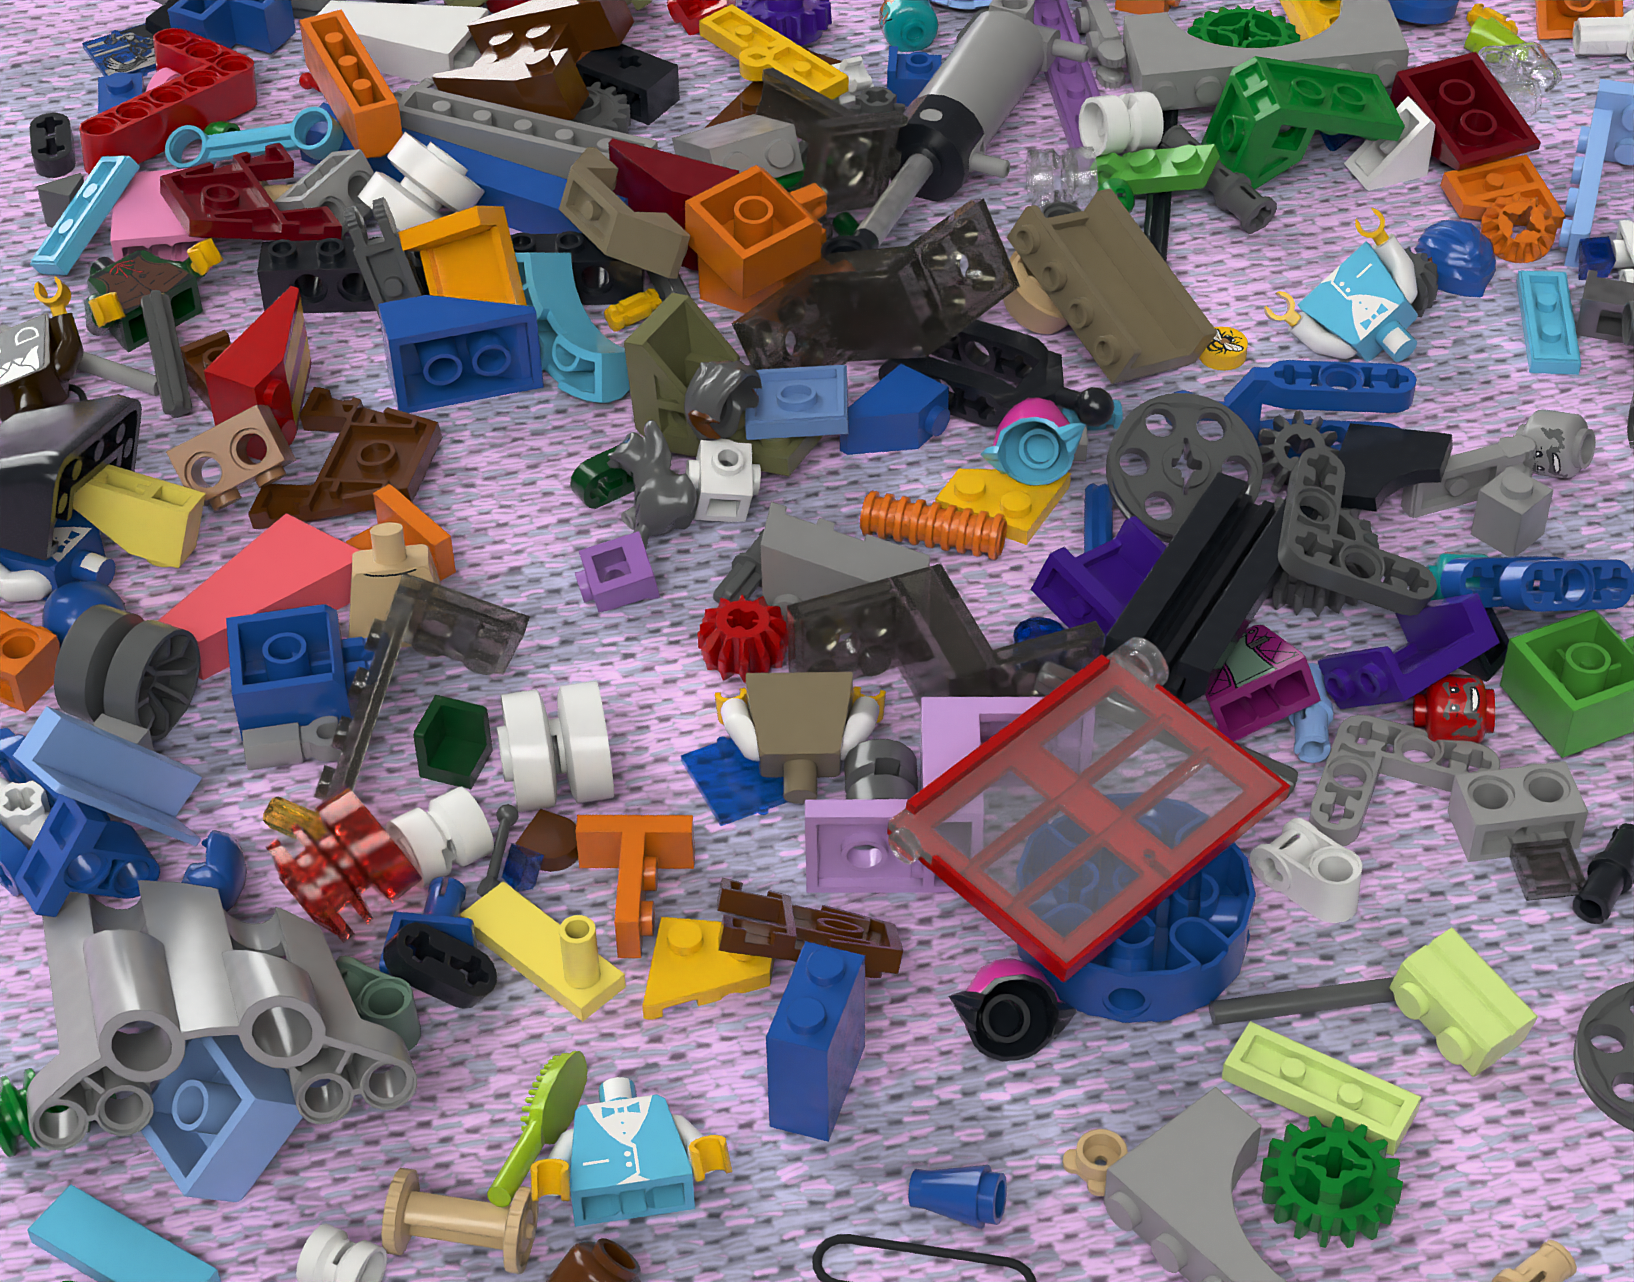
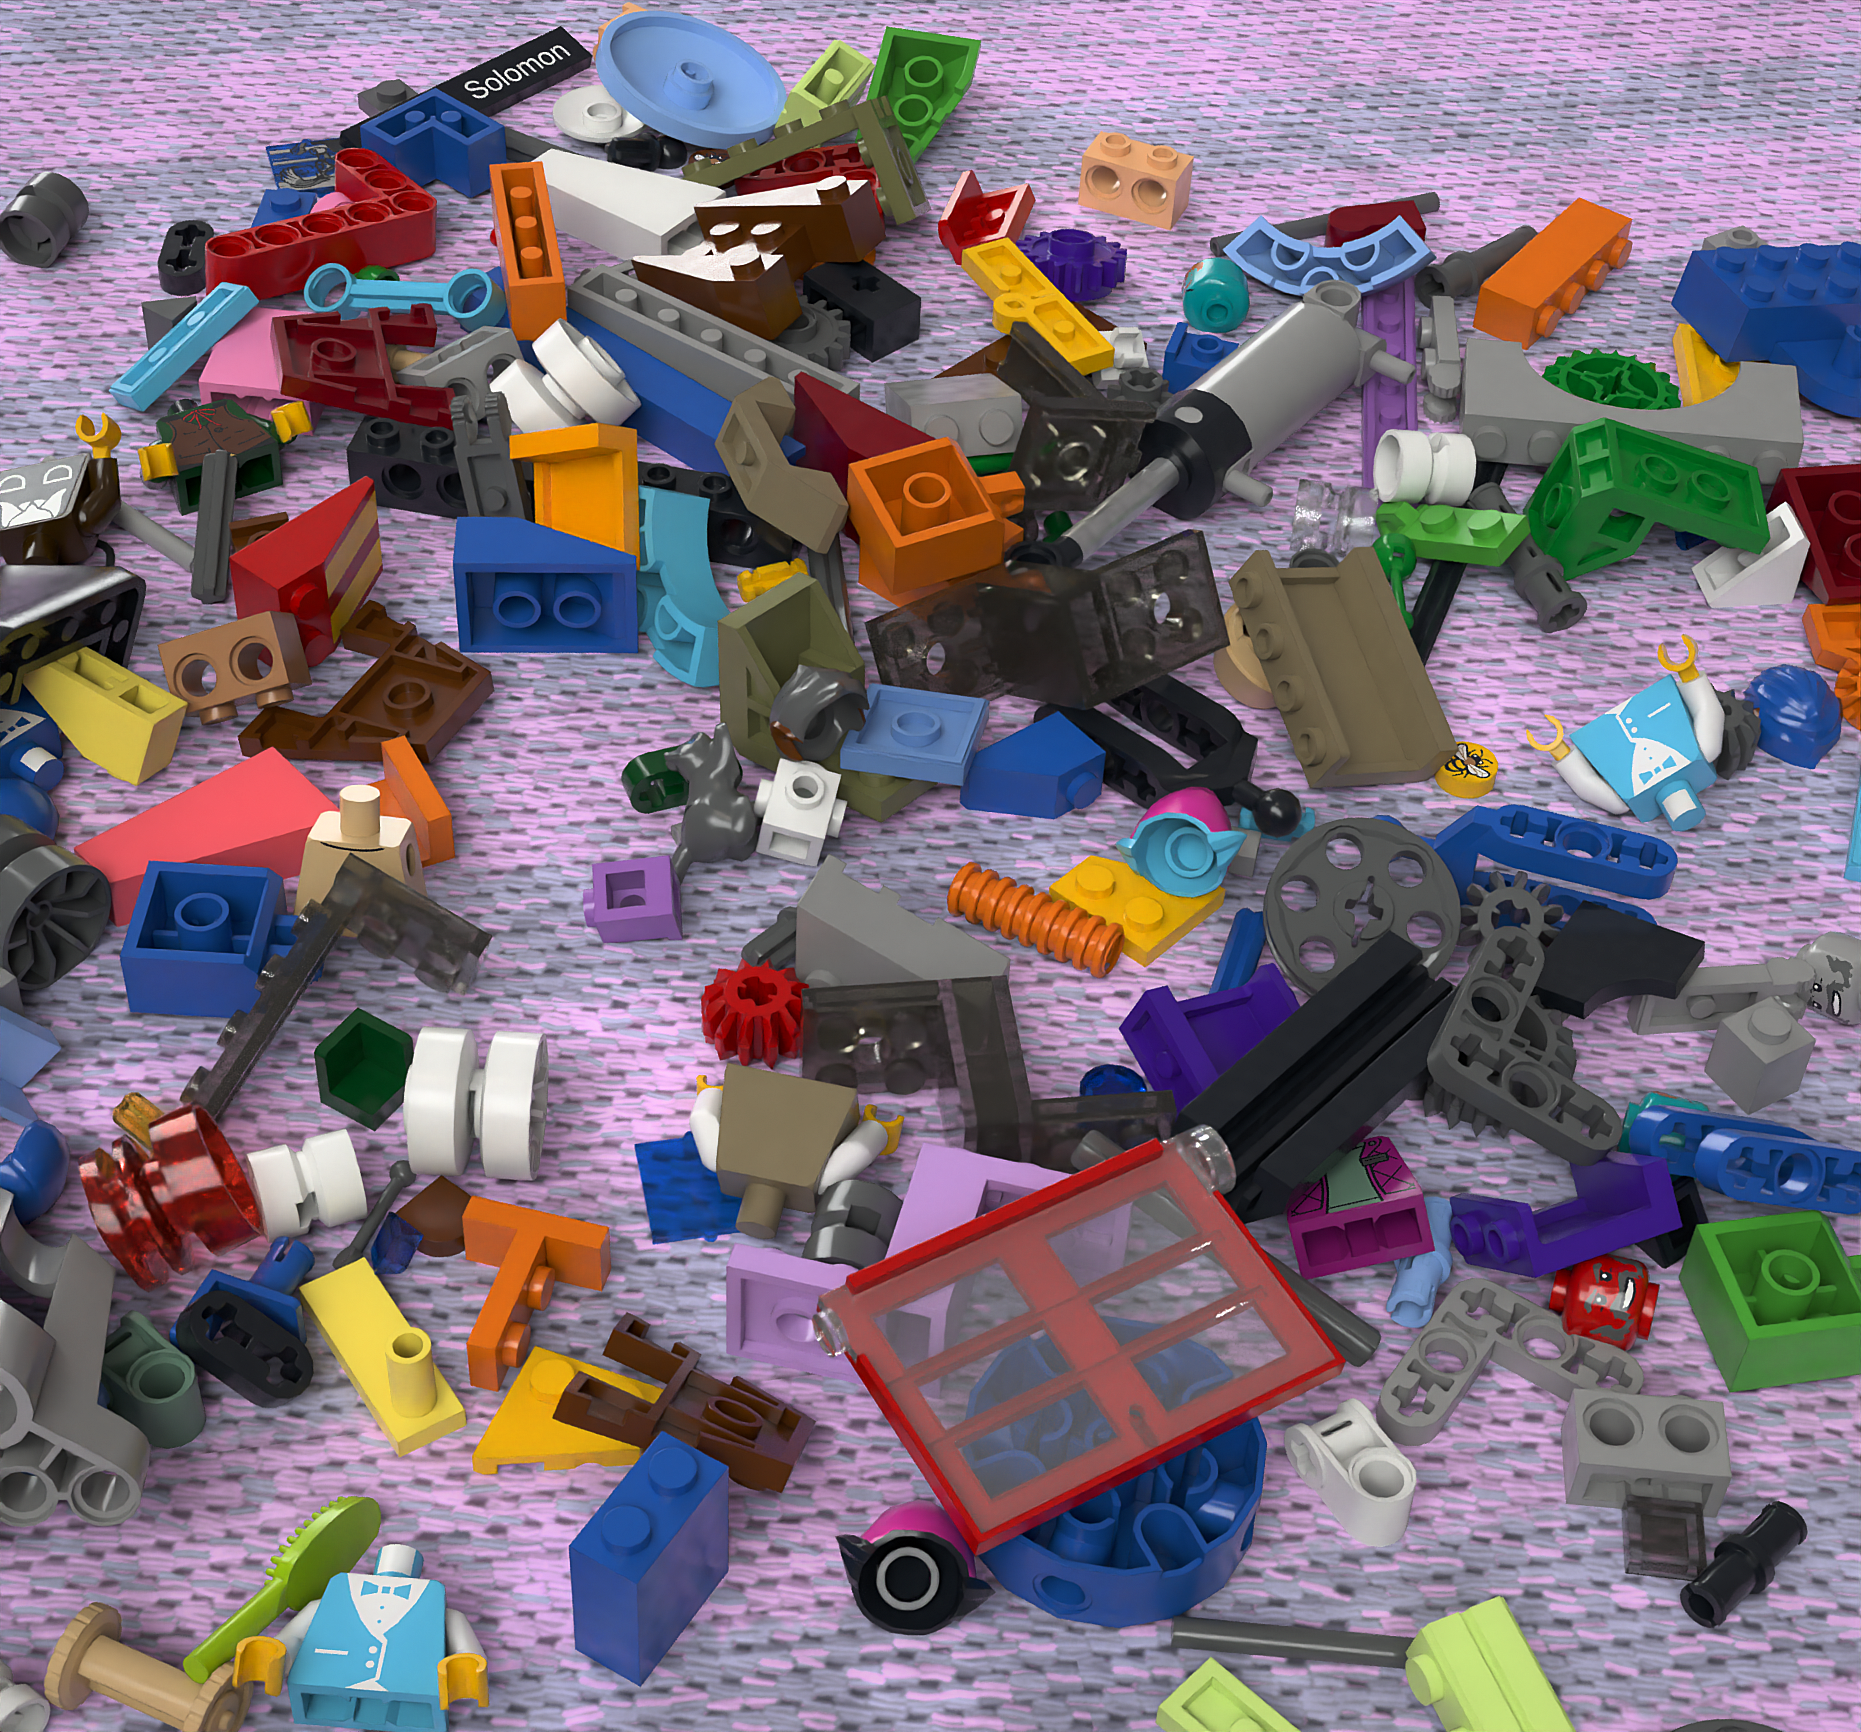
camera: 10 degrees right, 0 degrees up
light grey bar [242,716,343,770] -> none

